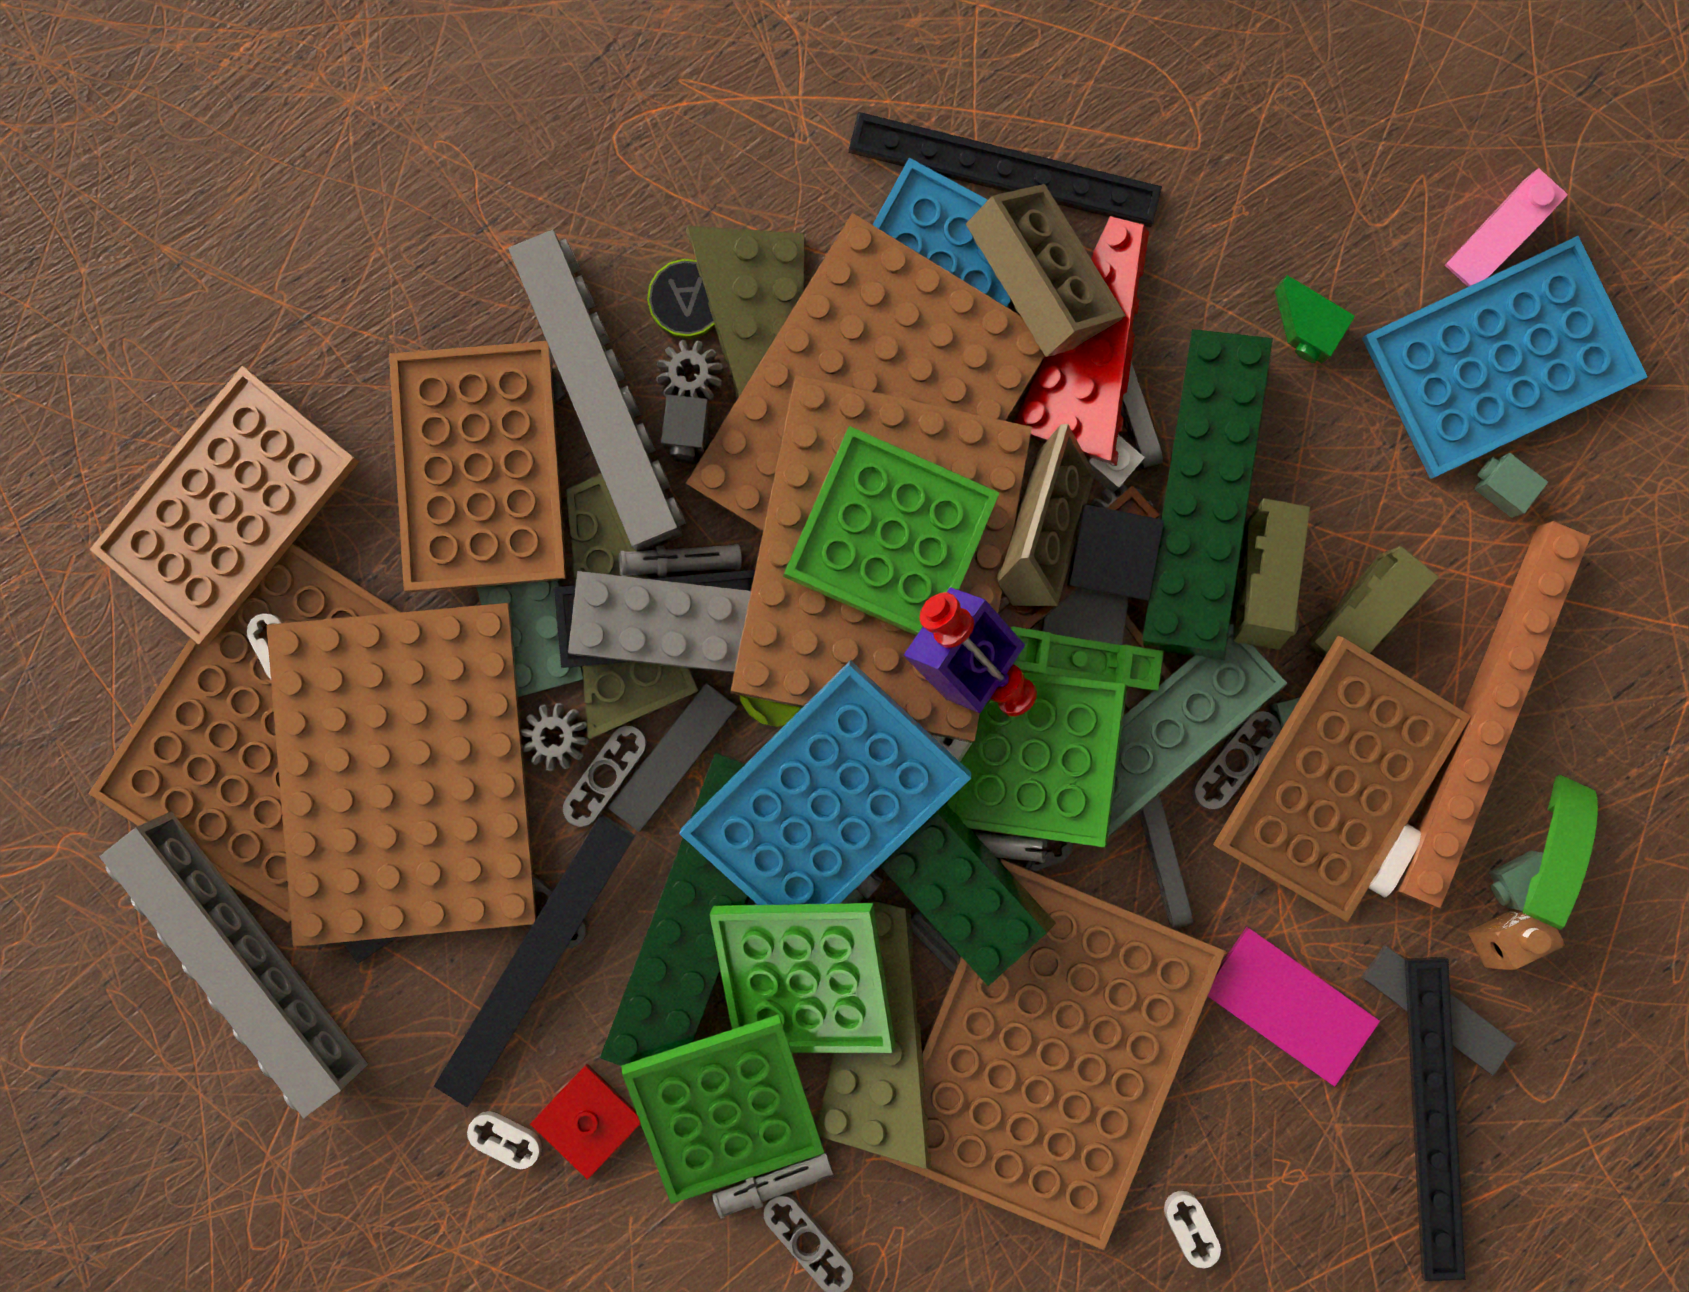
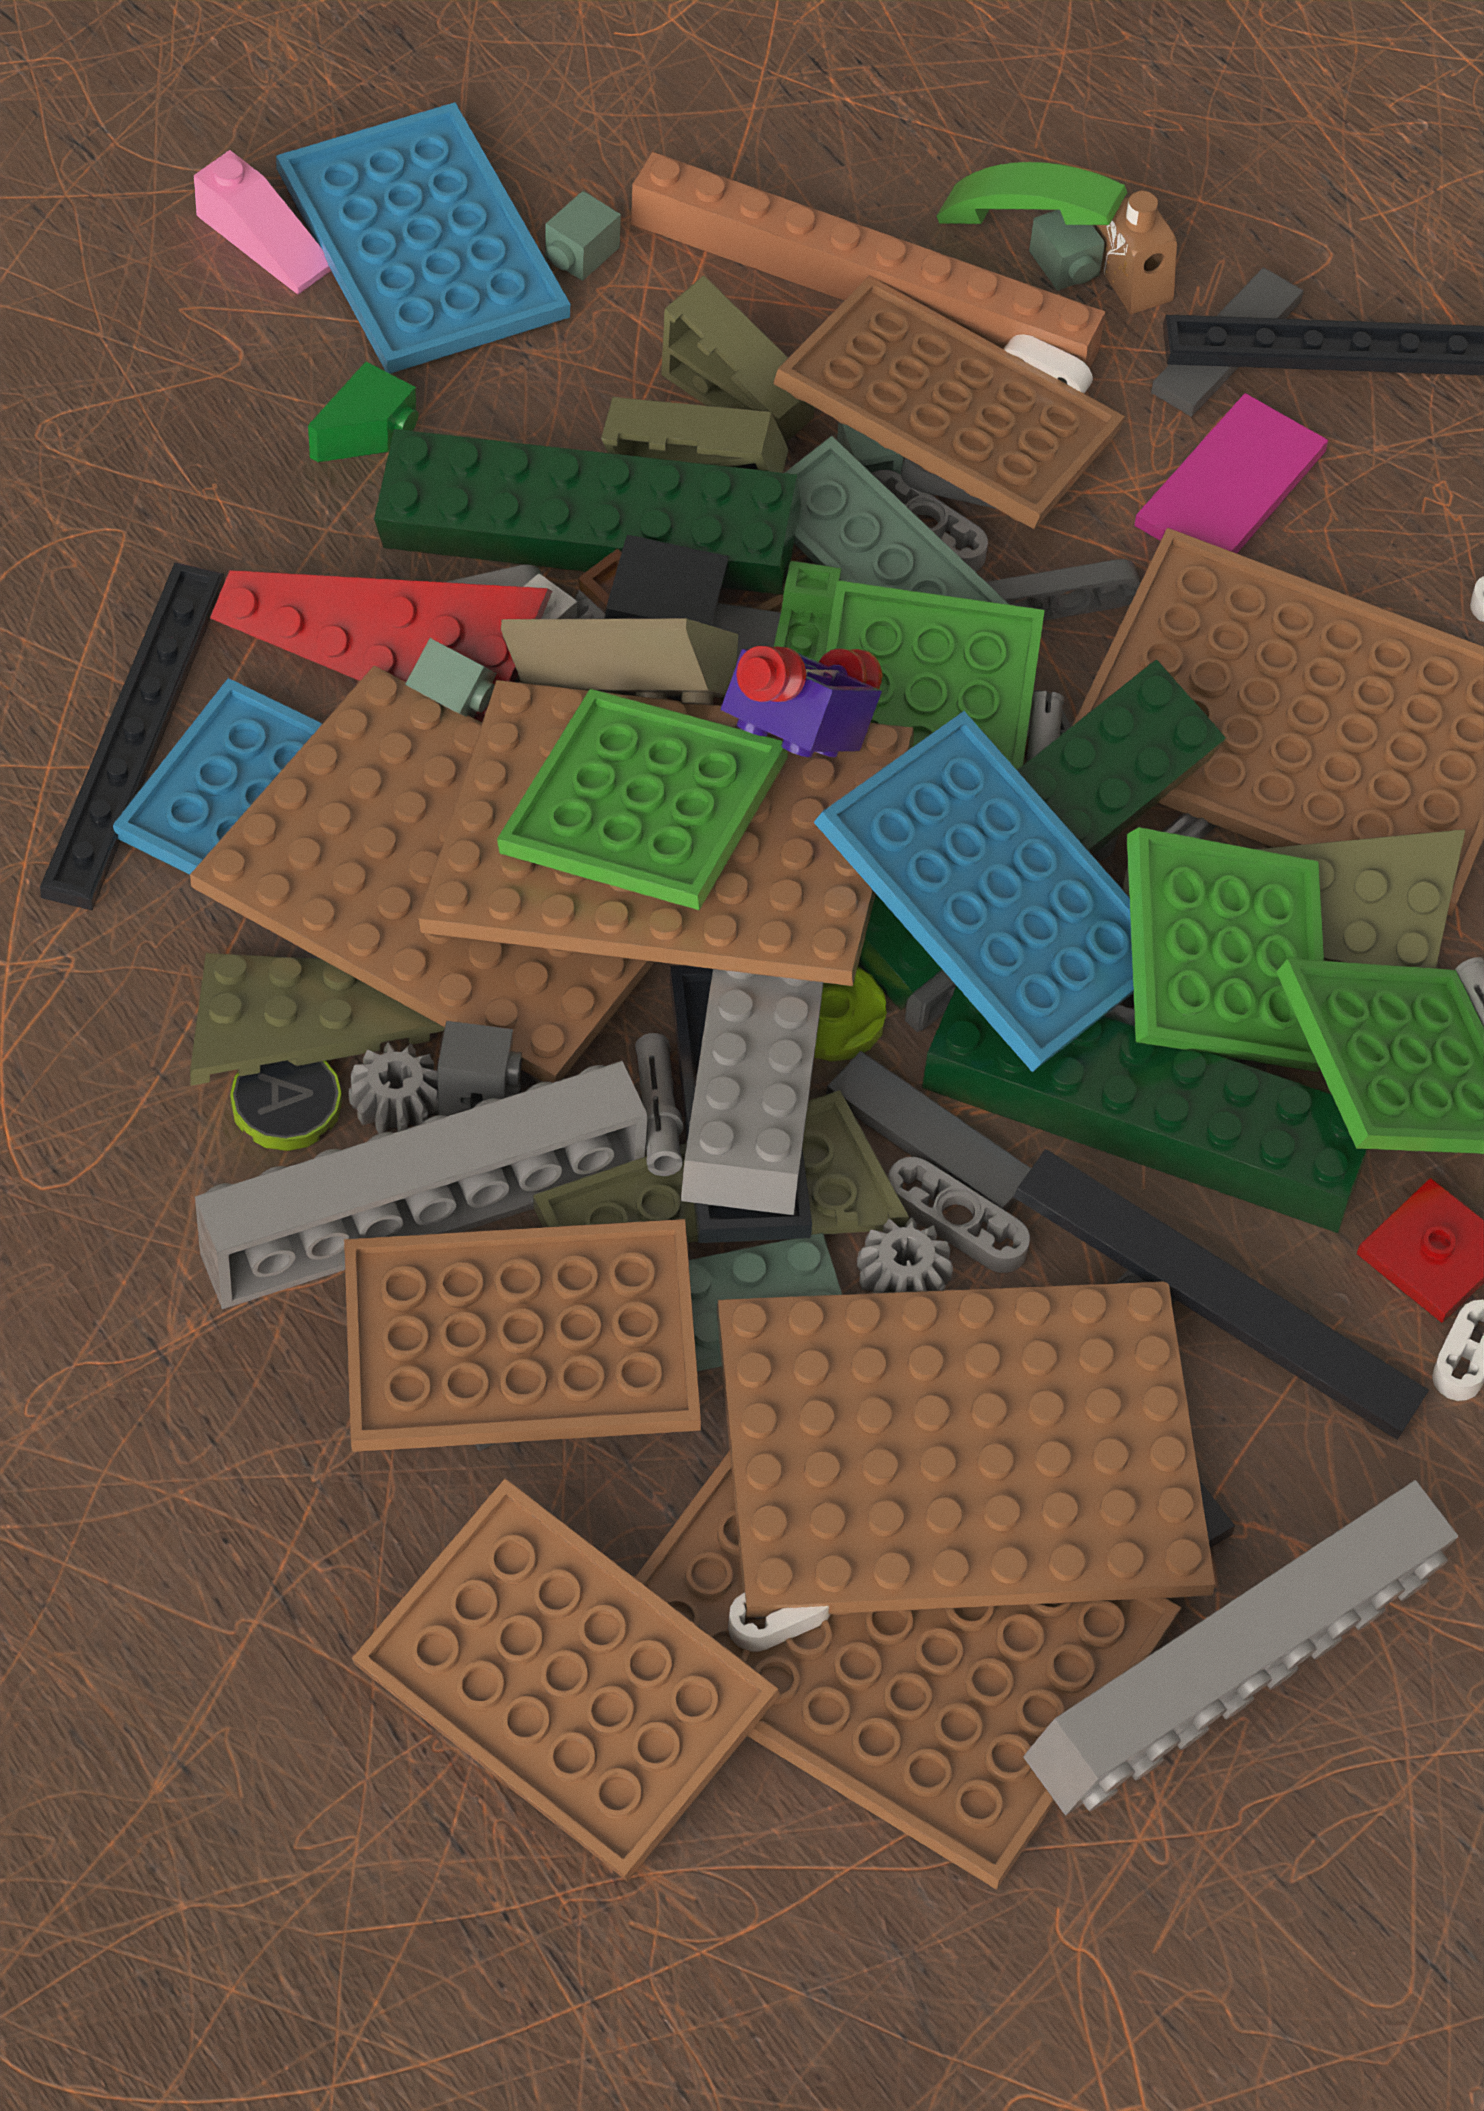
camera: 90 degrees left, 30 degrees down
dark tan slope [966,184,1126,357] -> none
none -> sand green brick [405,638,497,718]

